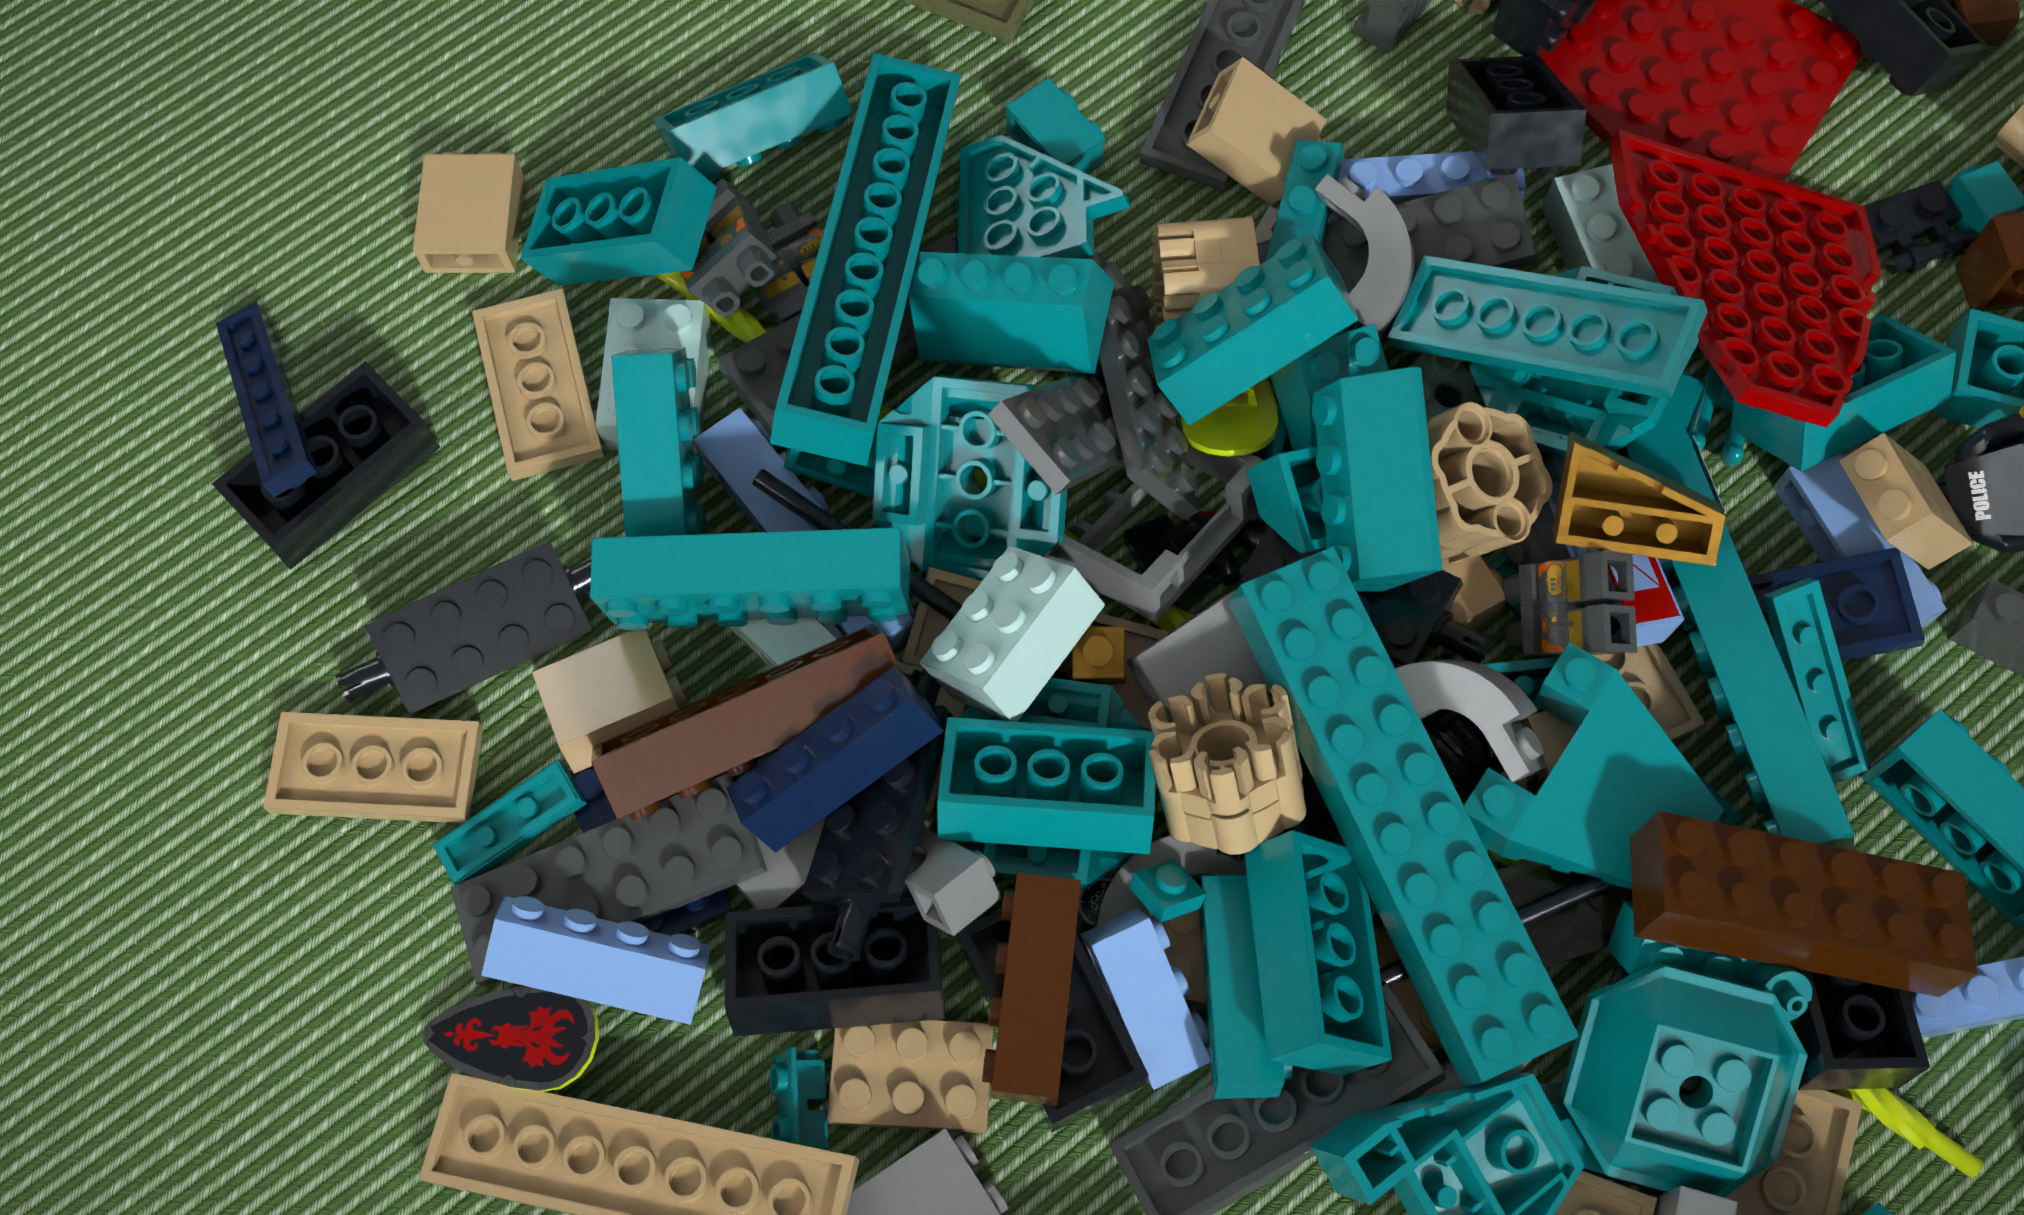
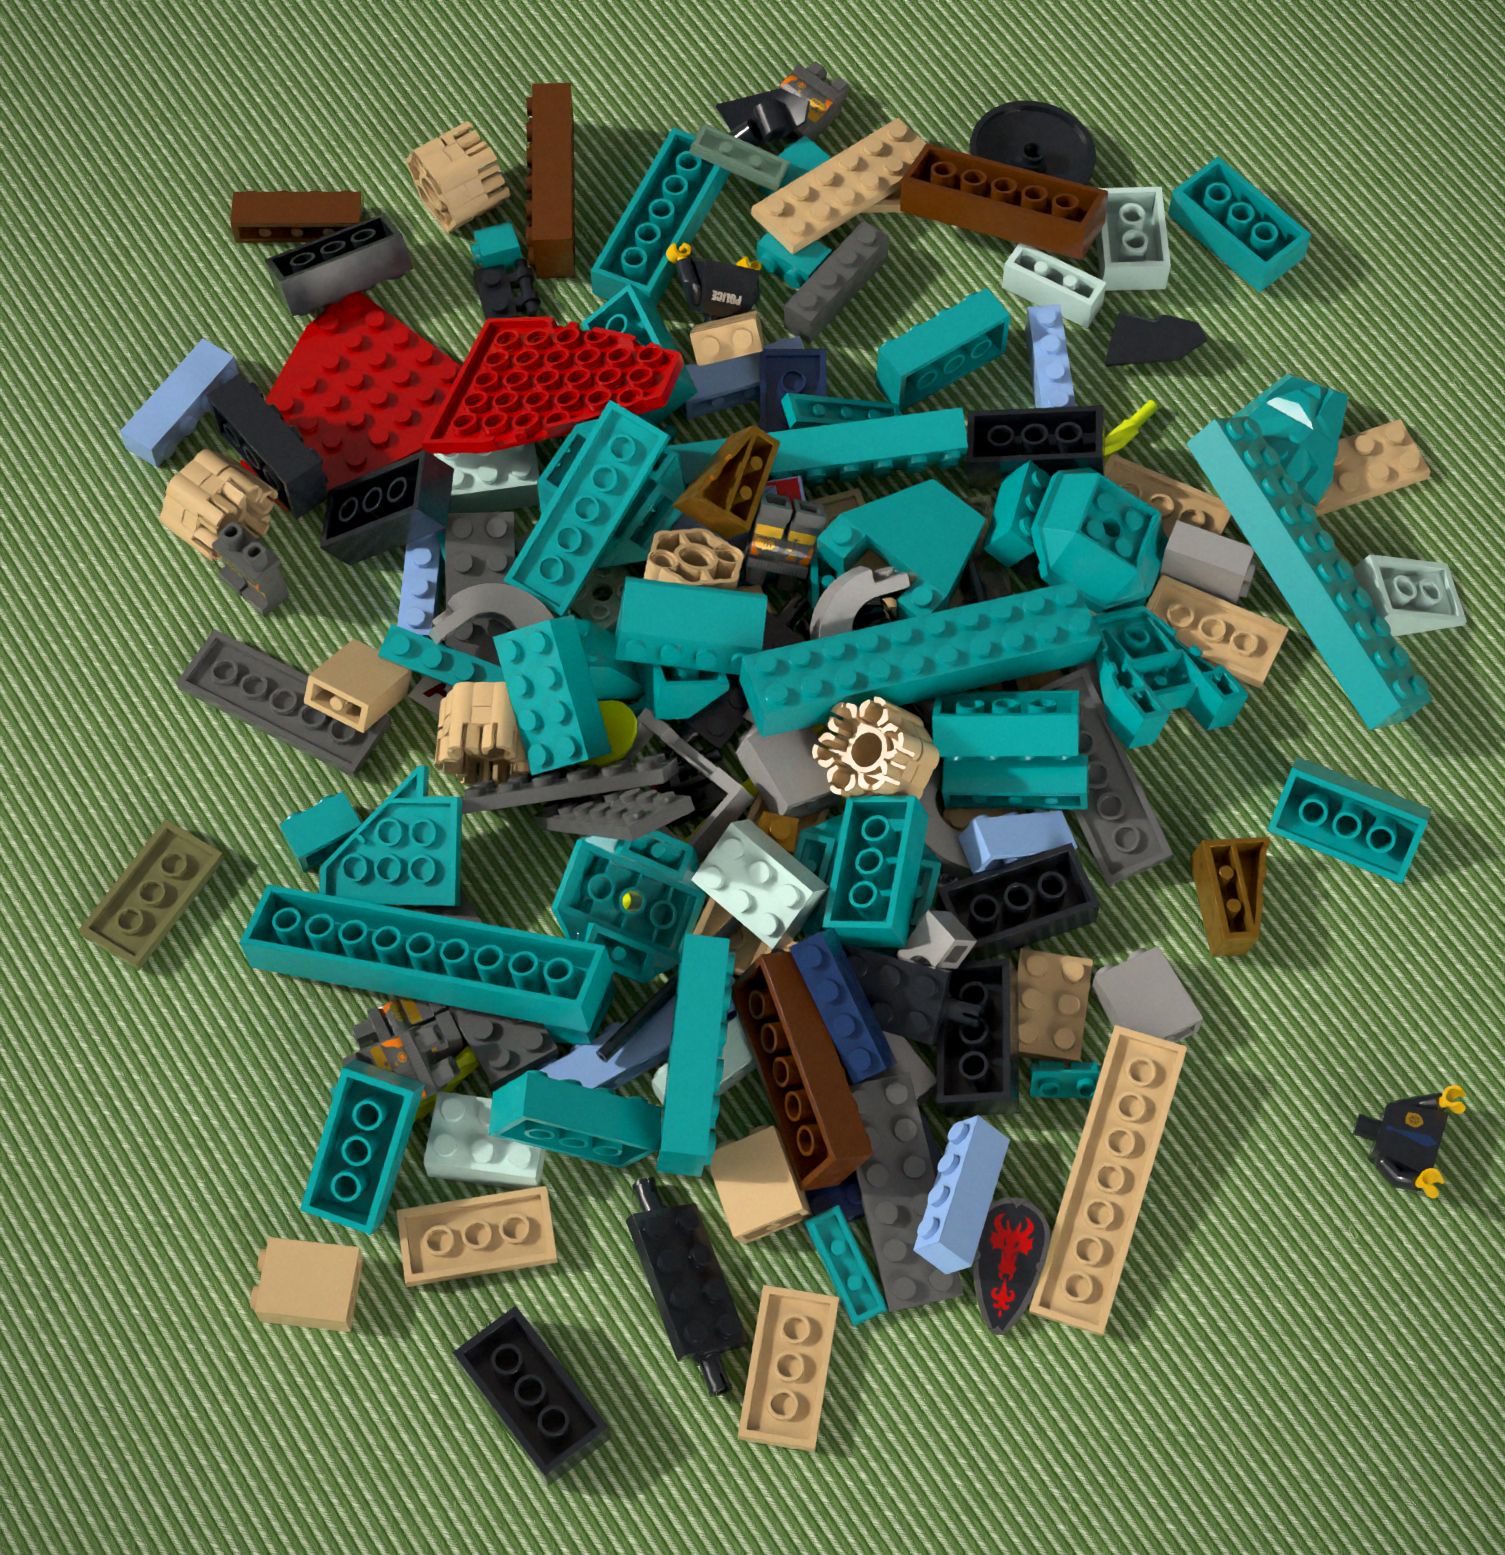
camera: 85 degrees left, 5 degrees down
dark blue plate [216,301,318,498] -> none
teal slope [653,52,853,181] -> none
teal slope [908,252,1114,374] -> none
reddish brown brick [982,873,1081,1106] -> none
teal plate [1129,859,1206,923] -> none
reddish brown brick [1630,811,1978,997] -> none
teal tile [1751,964,1812,1021] -> none

